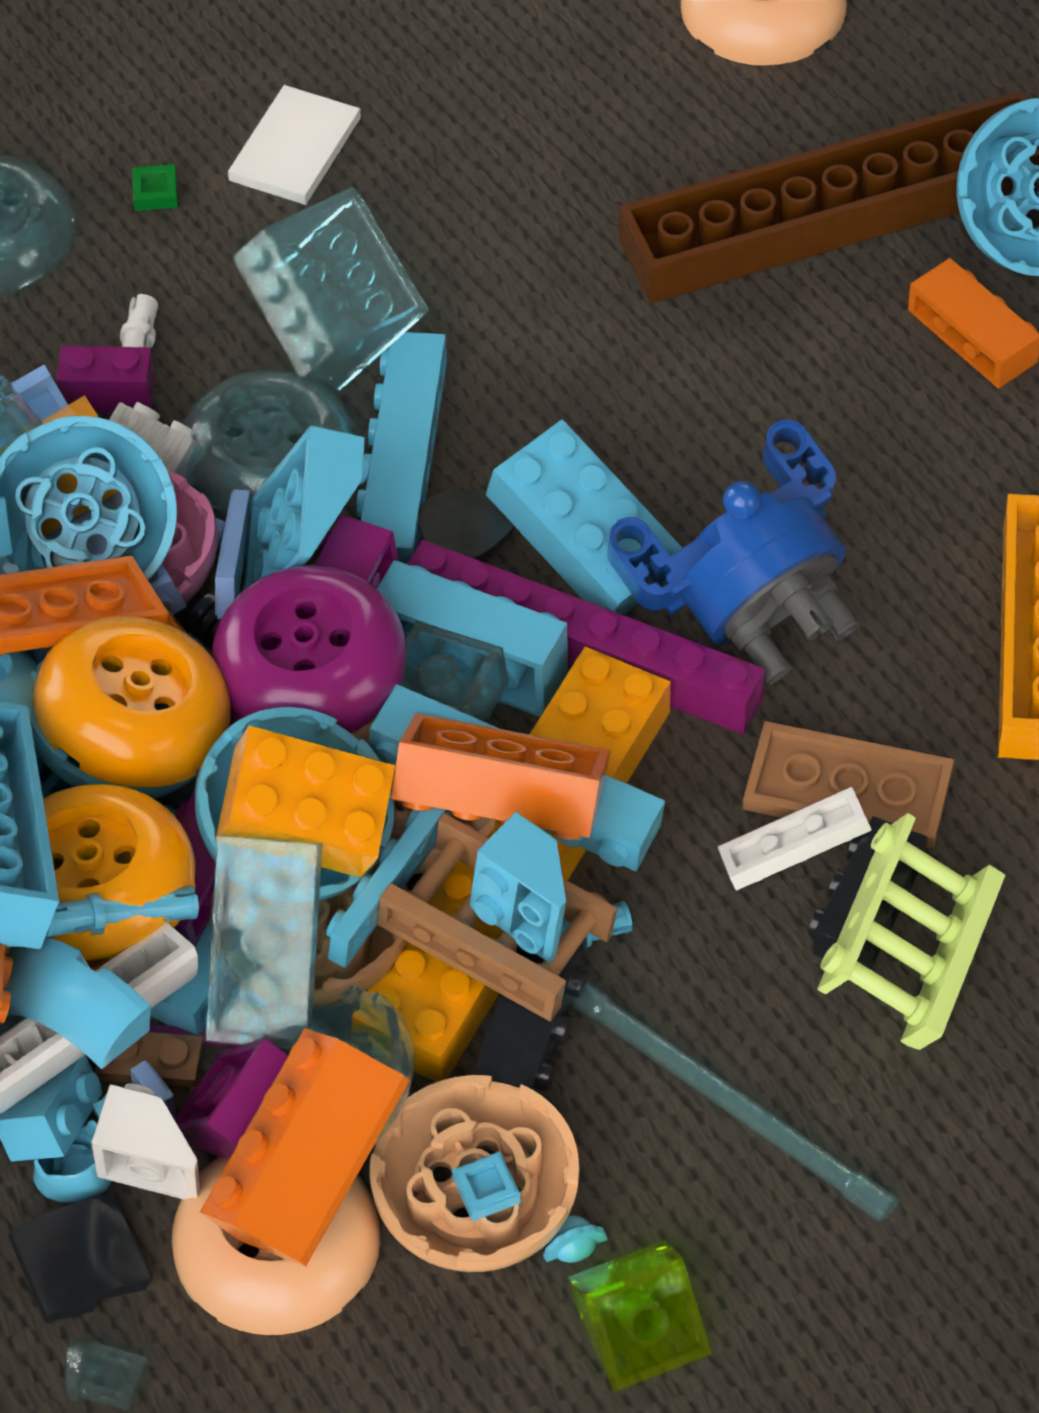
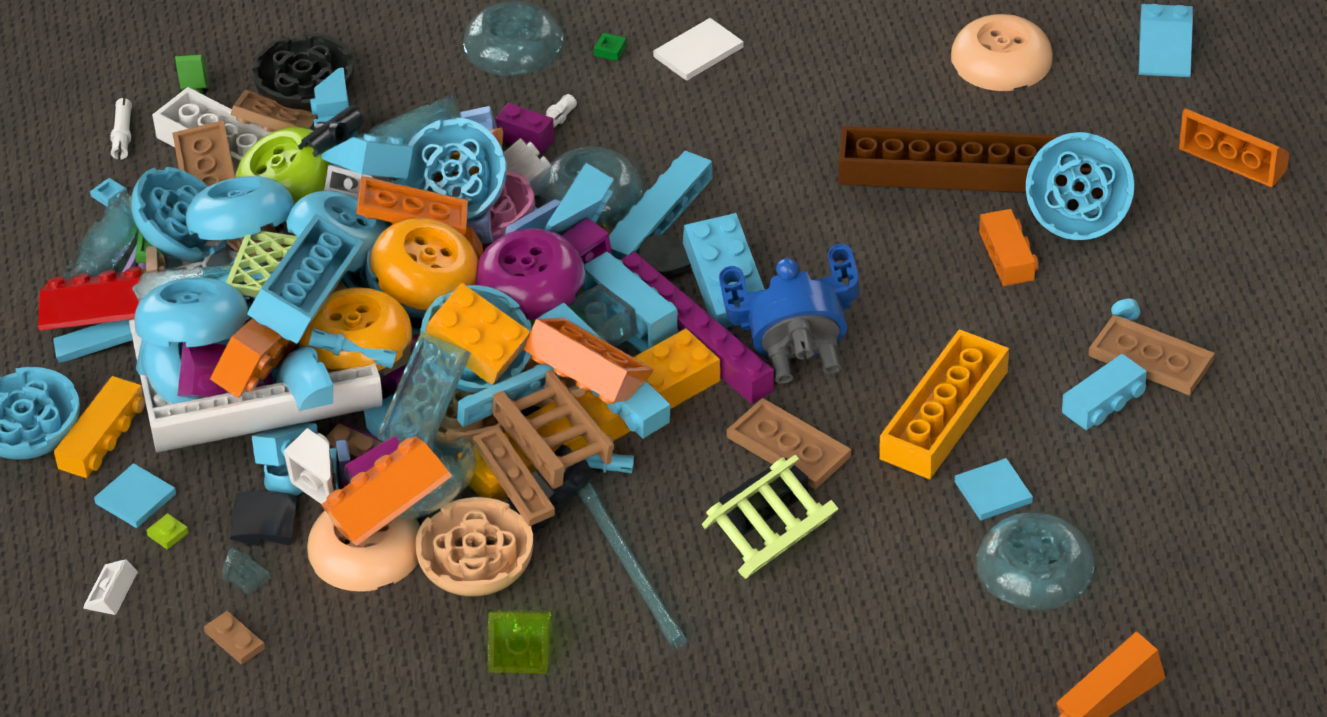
camera: 25 degrees right, 10 degrees down
clear light blue slope [232,187,429,396] -> none
medium azure tile [452,1152,521,1222] -> none
medium azure slope [469,812,566,963] -> none
medium azure piece [543,1215,607,1263] -> none
white plate [718,787,871,891] -> none
none -> medium nougat plate [473,426,555,526]

